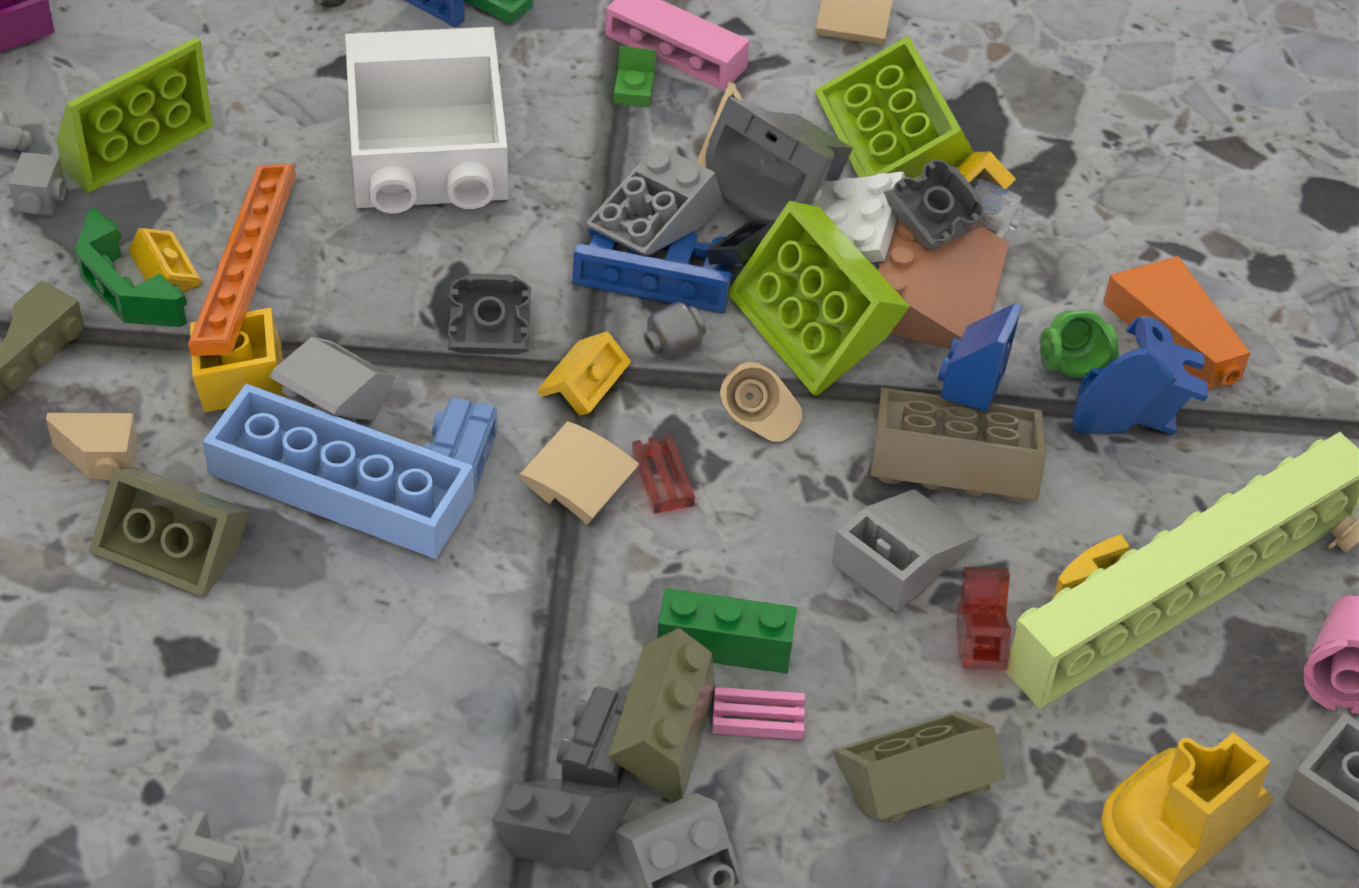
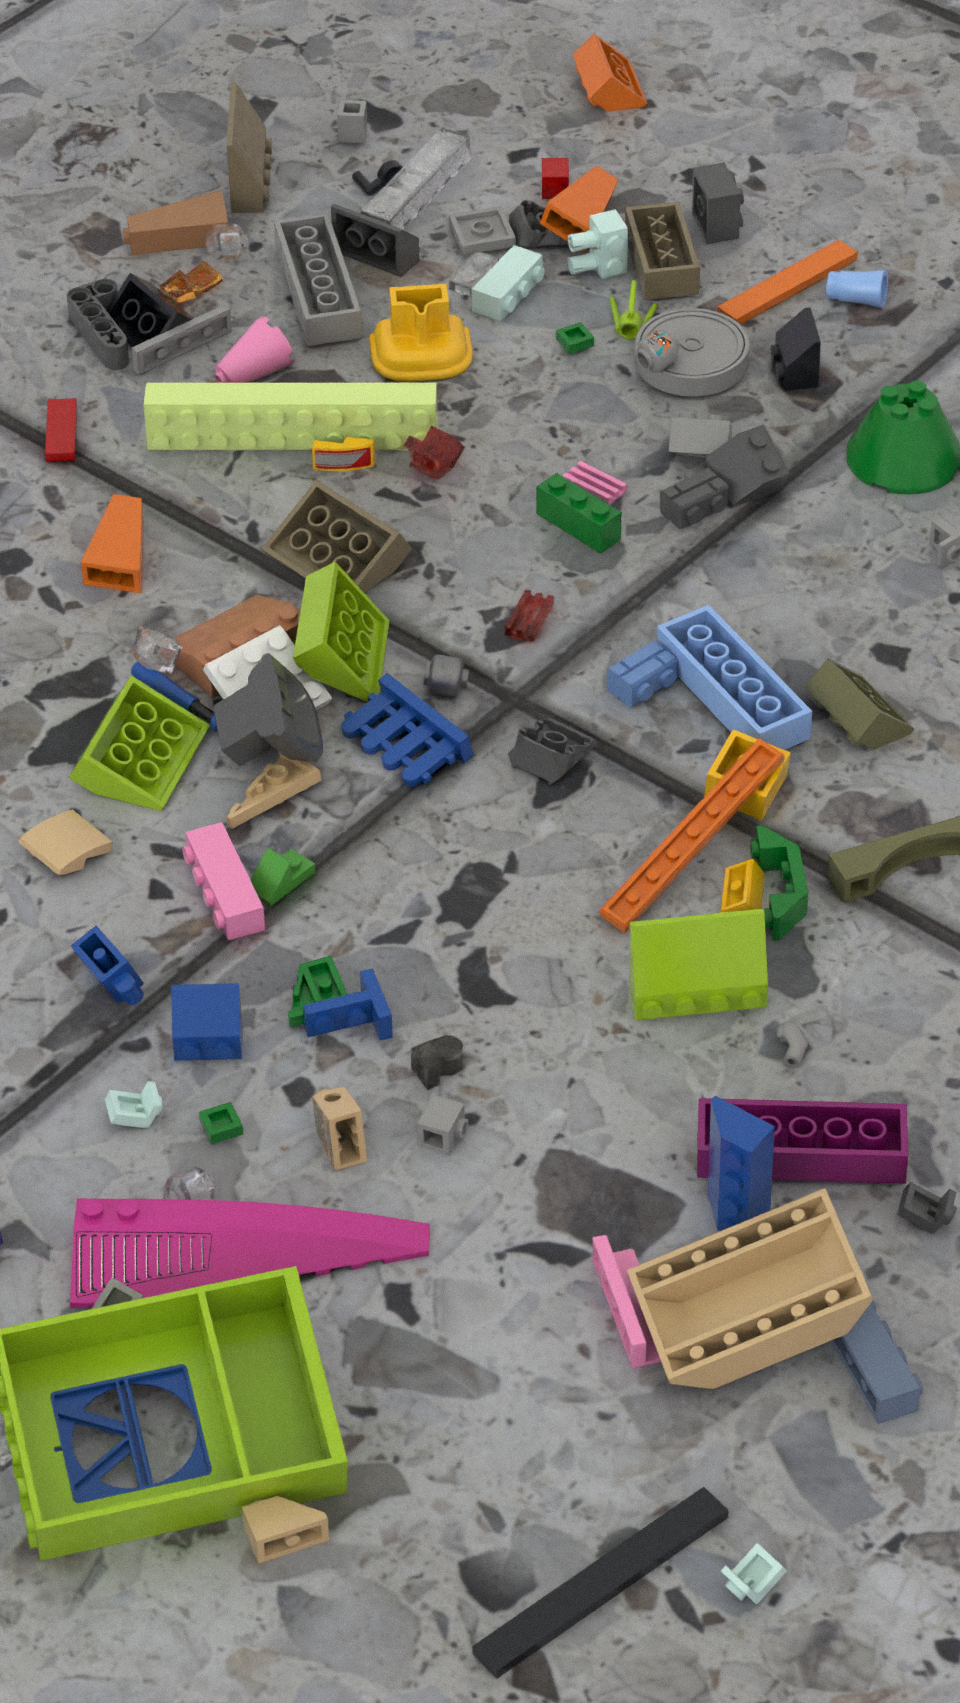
camera: 140 degrees left, 5 degrees down
light grey brick [8,152,66,216] -> none
tan slope [46,413,138,480] -> none
light grey slope [270,337,395,423] -> none
white brick [345,27,508,213] -> none
tan slope [517,421,639,525] -> none
yellow panel [537,331,631,416] -> none
light grey slope [586,144,724,256] -> none
olive slope [608,628,715,803] -> none
black plate [706,220,776,268] -> none
tan cap [720,362,803,442] -> none
light grey slope [832,489,980,612] -> none
olive slope [833,711,1005,823] -> none
dark grey slope [884,159,985,250] -> none
blue slope [938,303,1023,412] -> none
yellow panel [957,151,1016,190] -> none
bright green hair [1039,309,1119,378] -> none
blue piece [1072,316,1208,435] -> none

